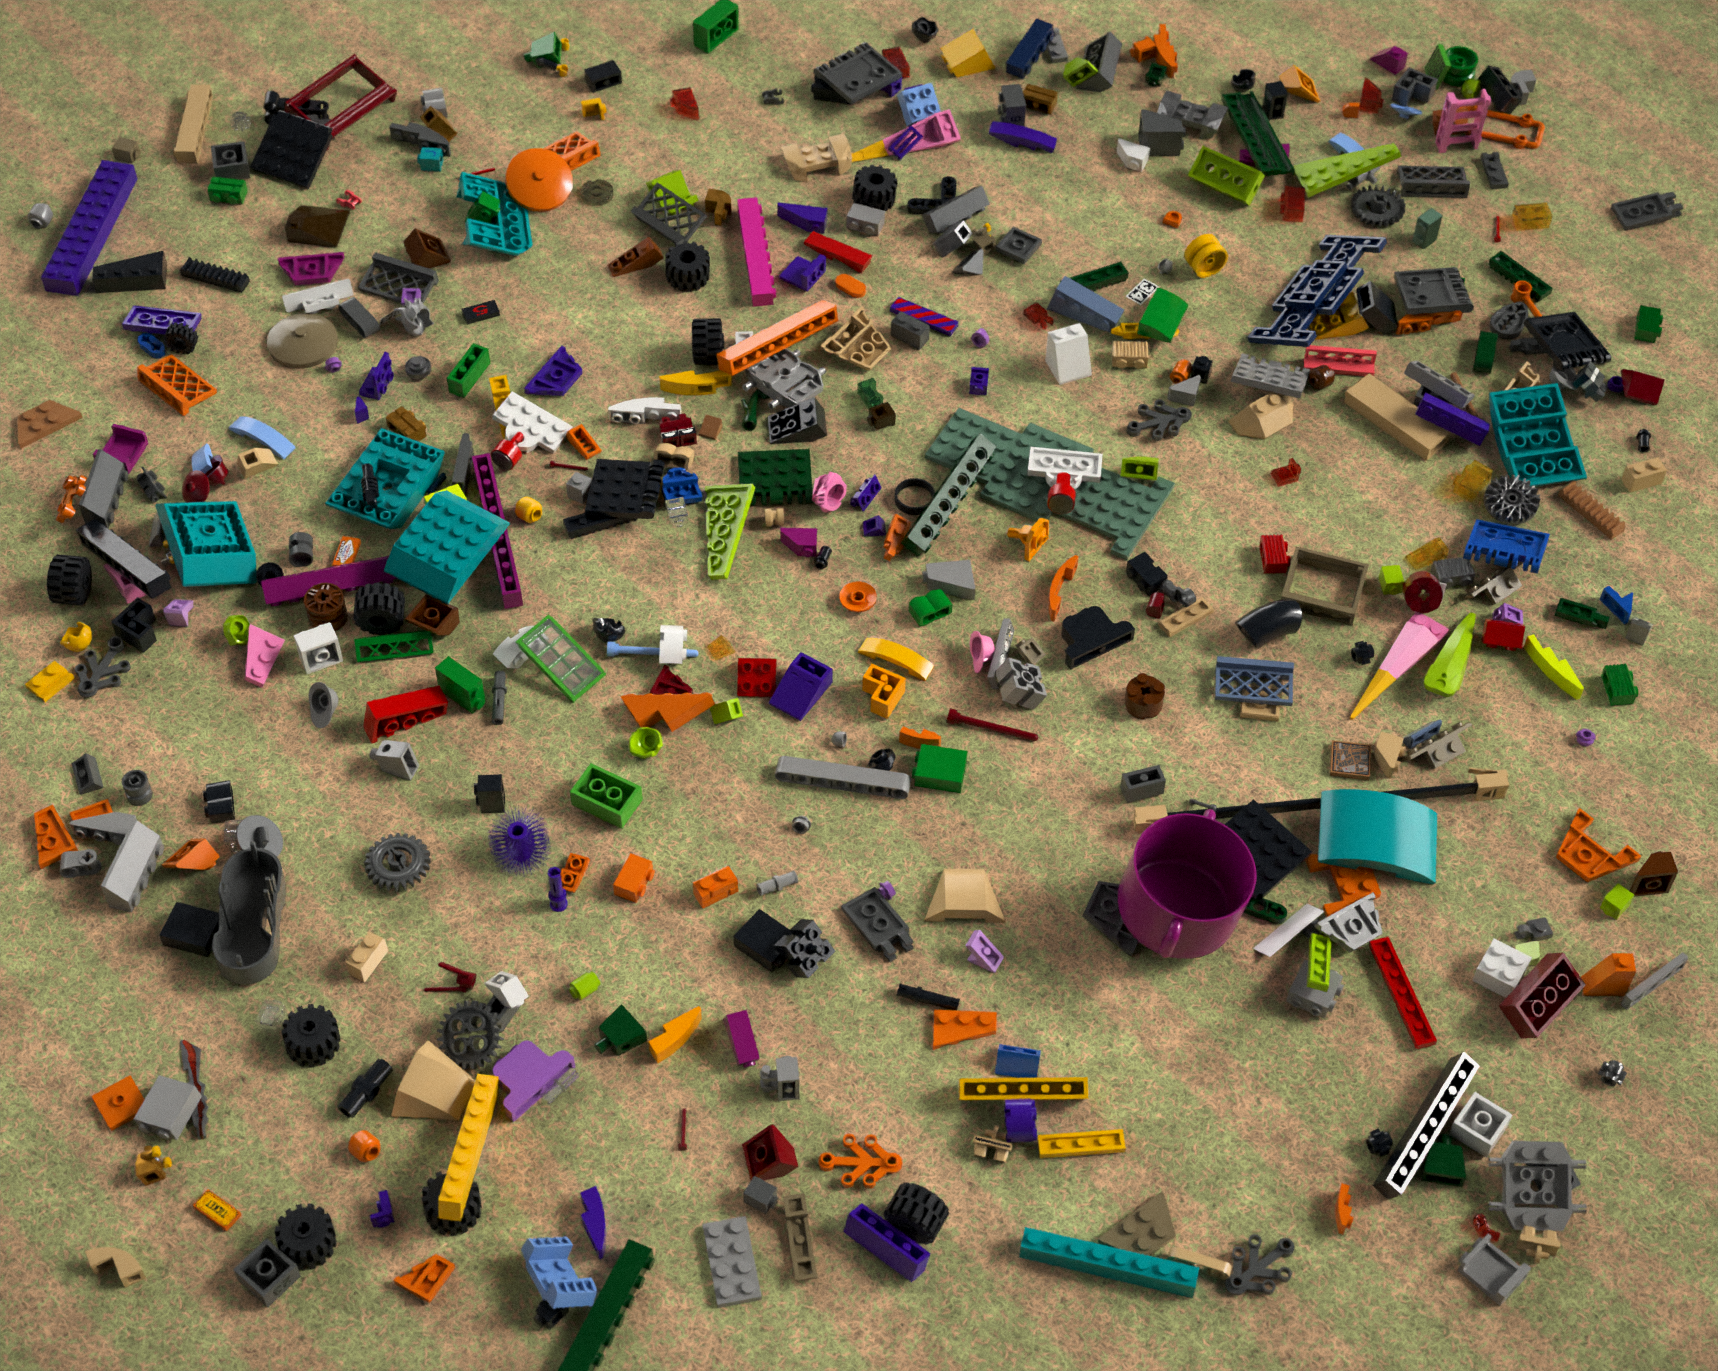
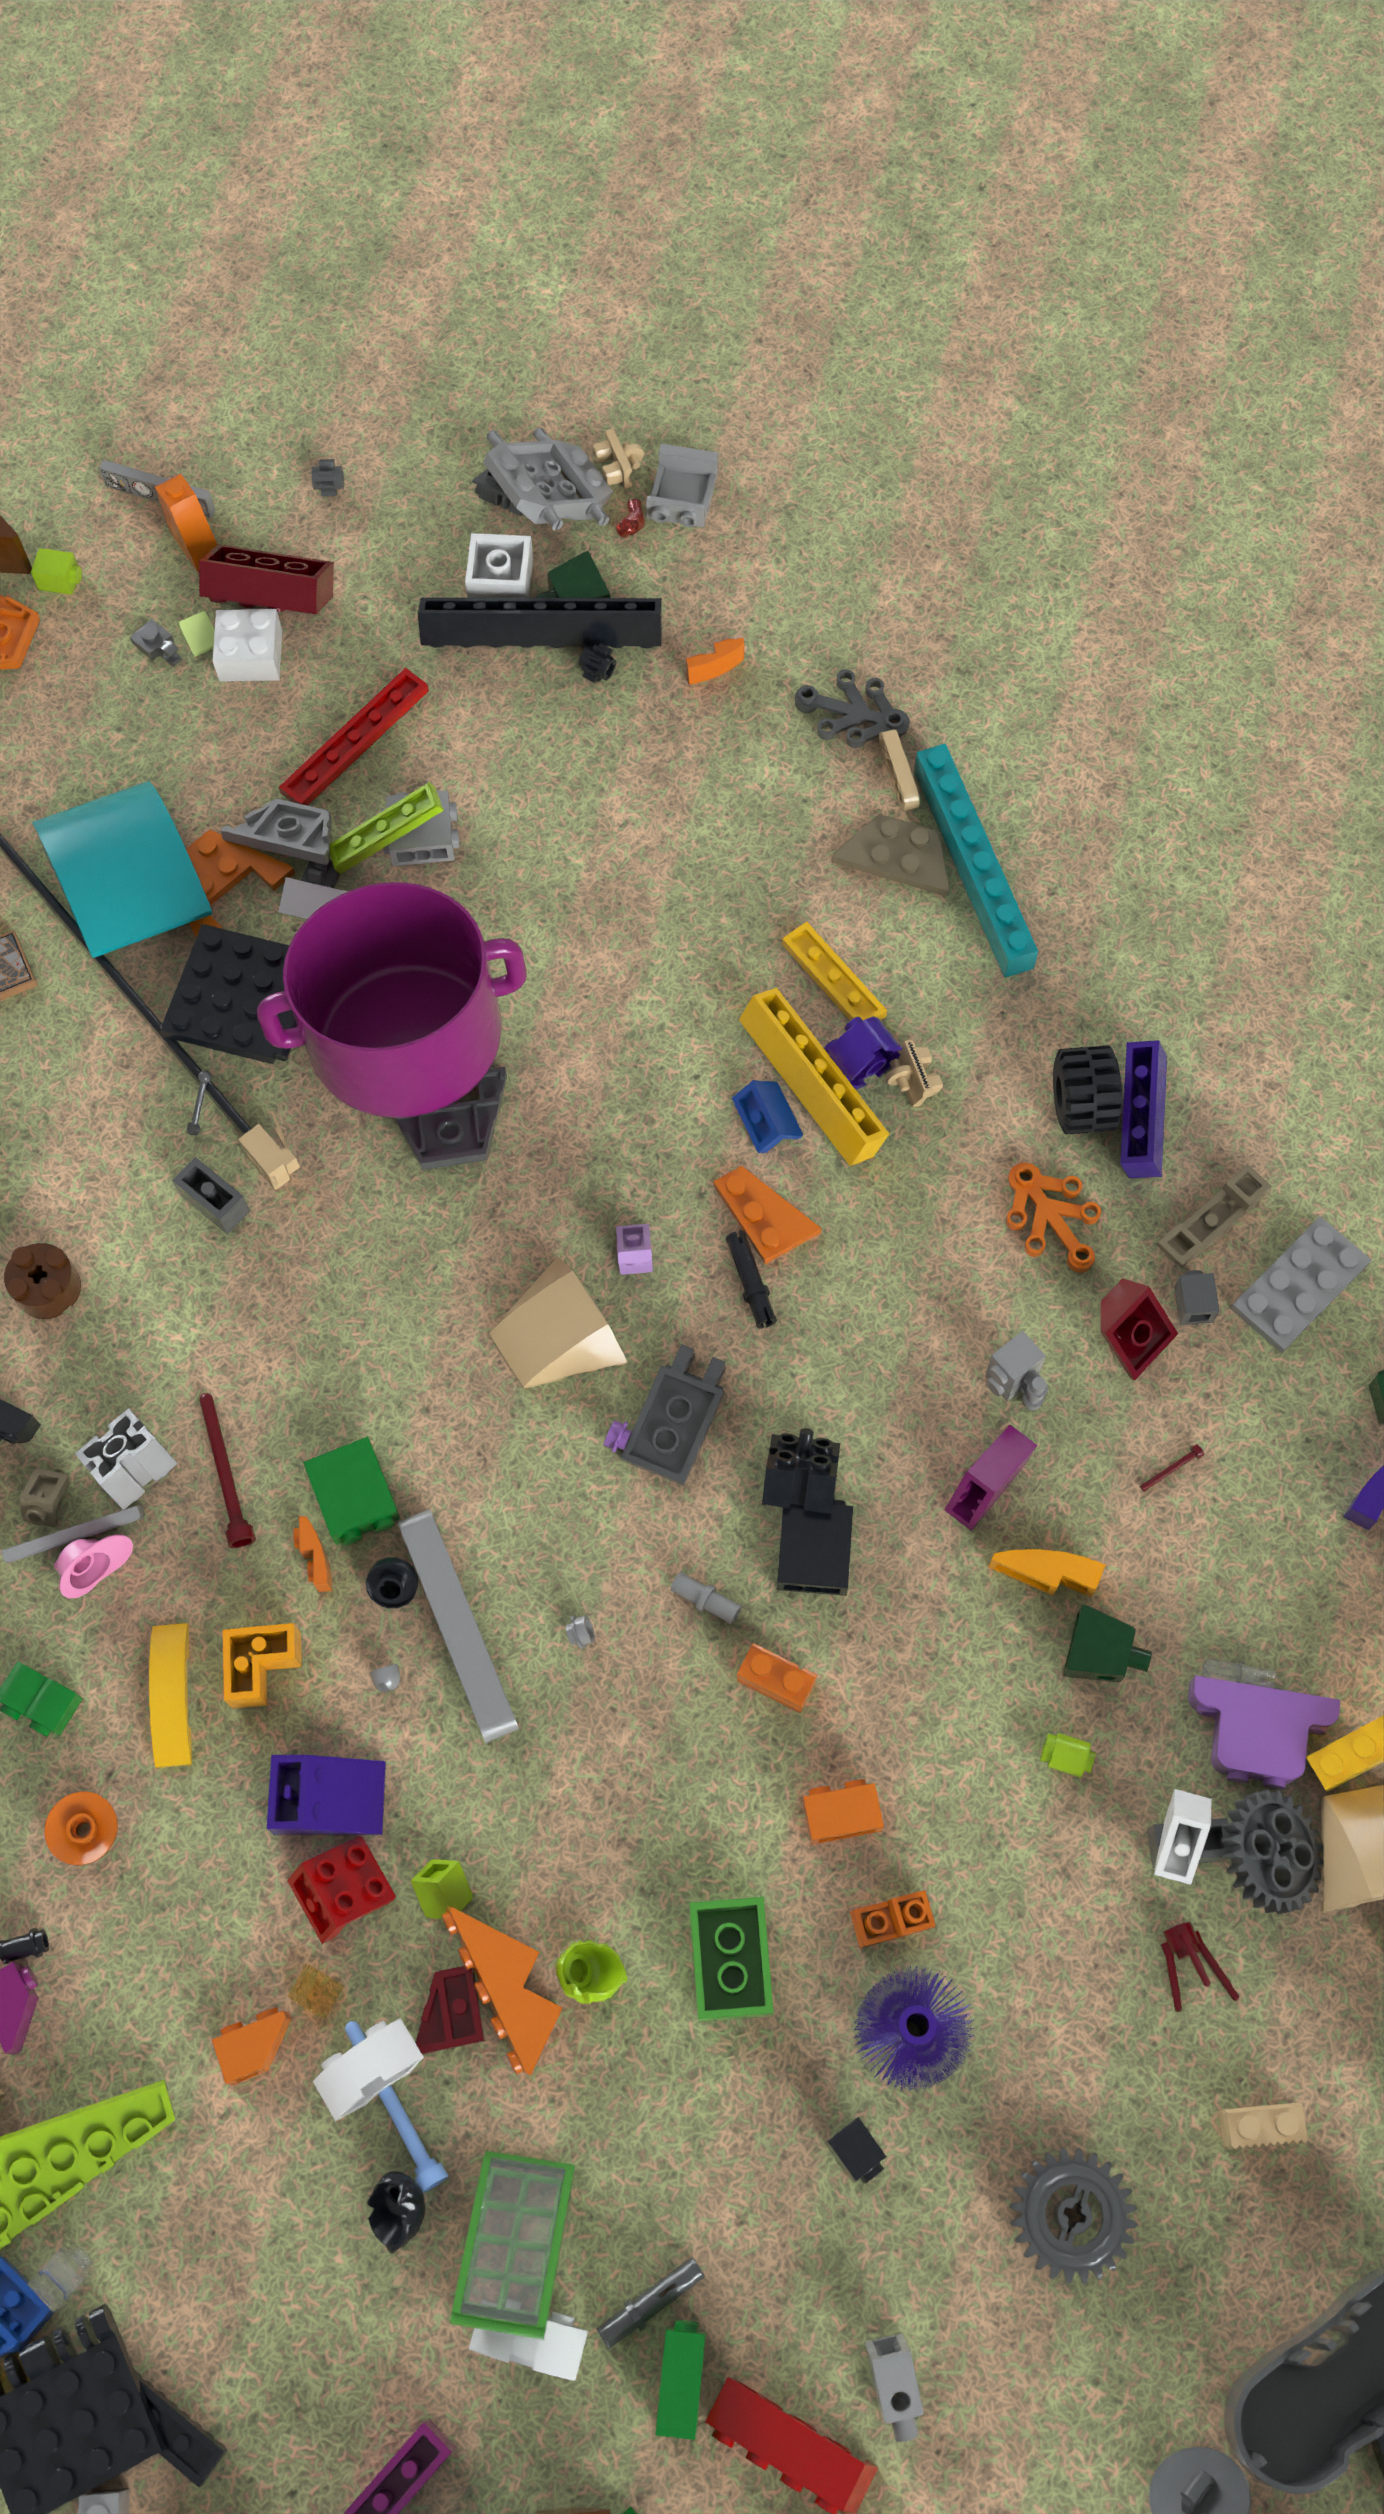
camera: 120 degrees left, 15 degrees up
dark purple pin [547,867,568,912] -> none
none -> orange slope [212,2007,292,2086]

